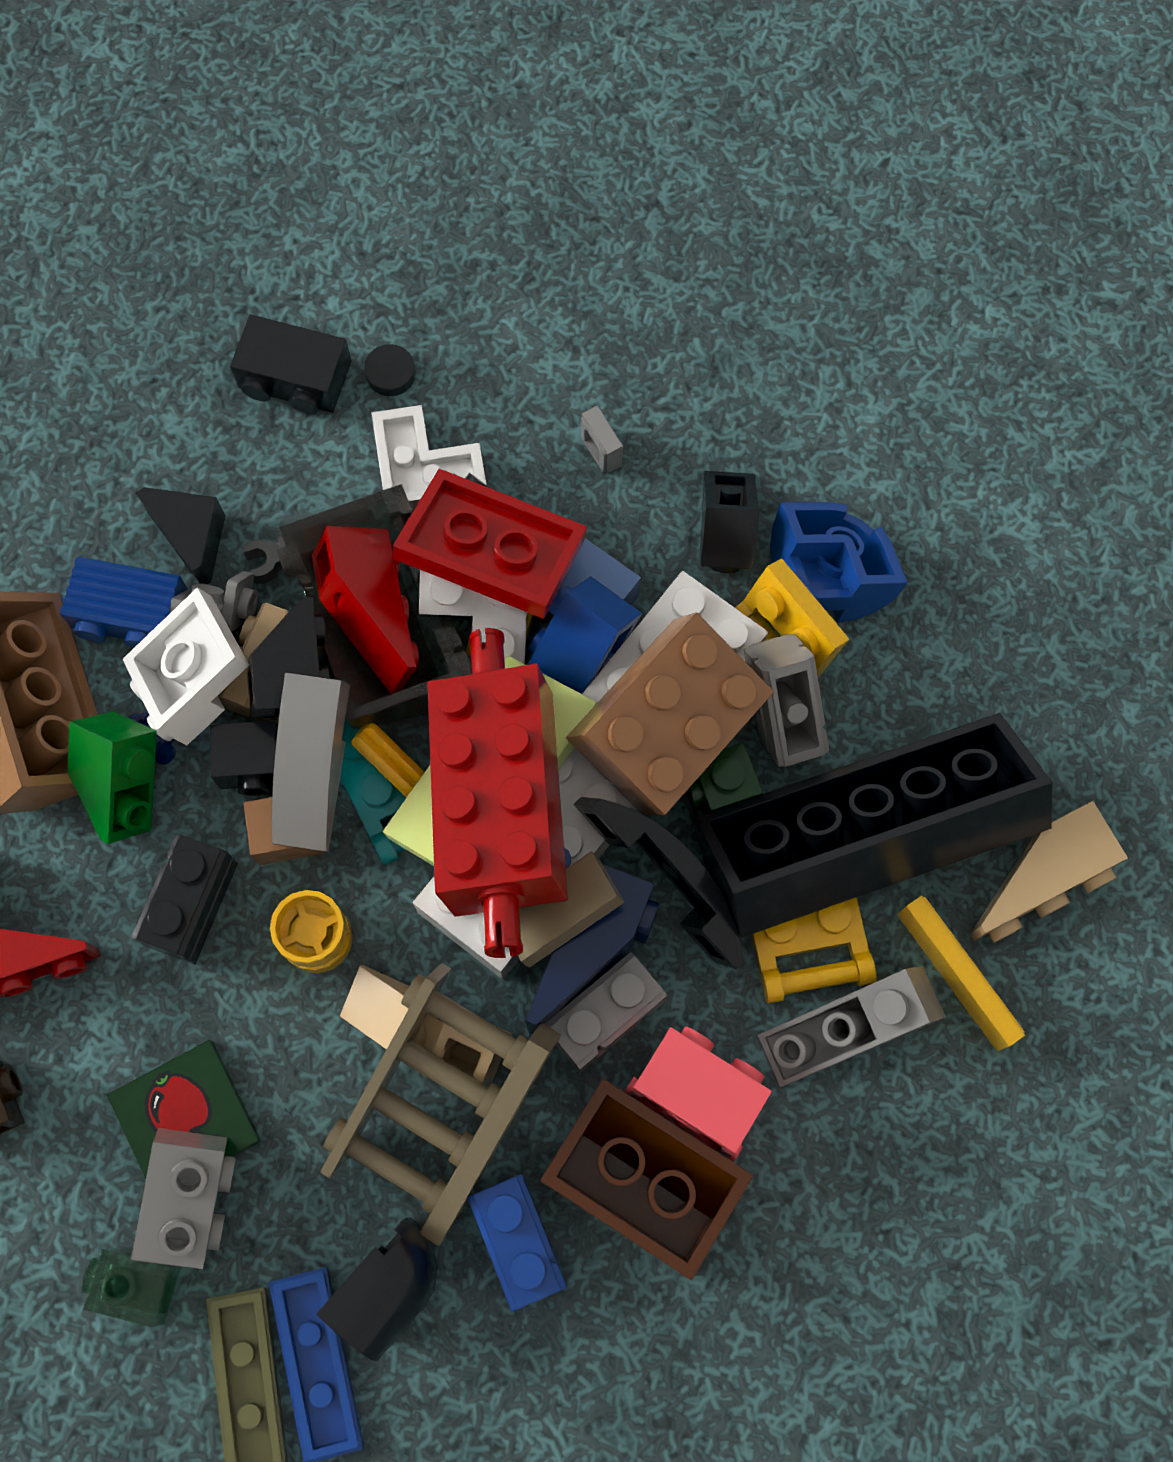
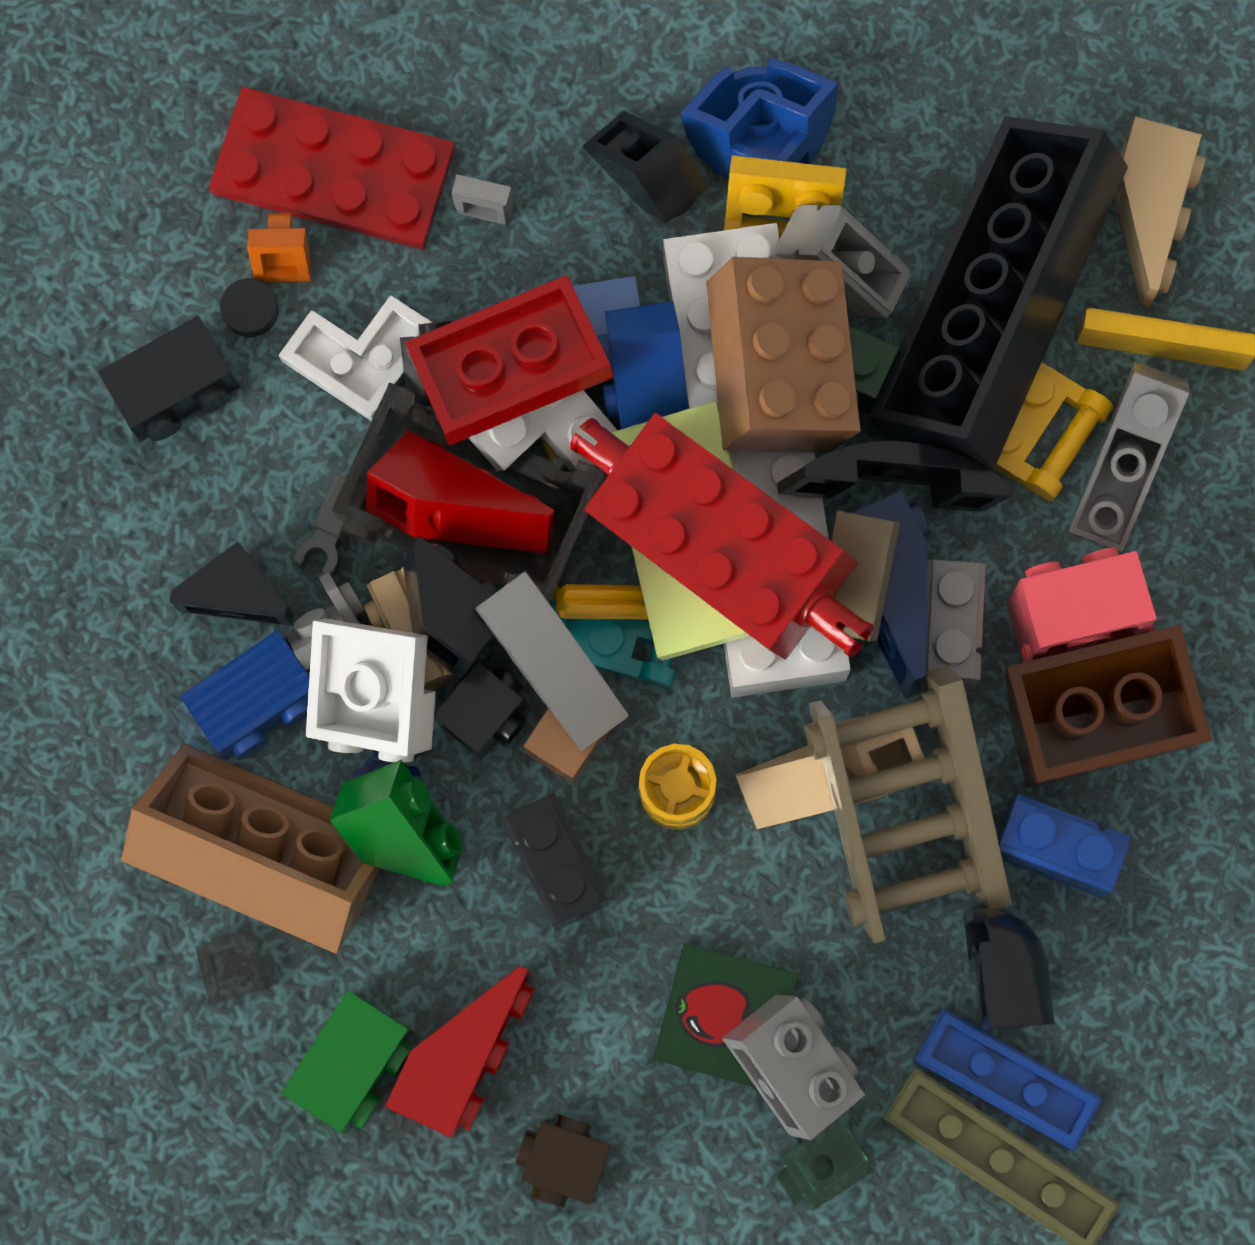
camera: 40 degrees left, 5 degrees up
none -> red plate [209,87,456,250]
none -> orange tile [247,213,312,283]

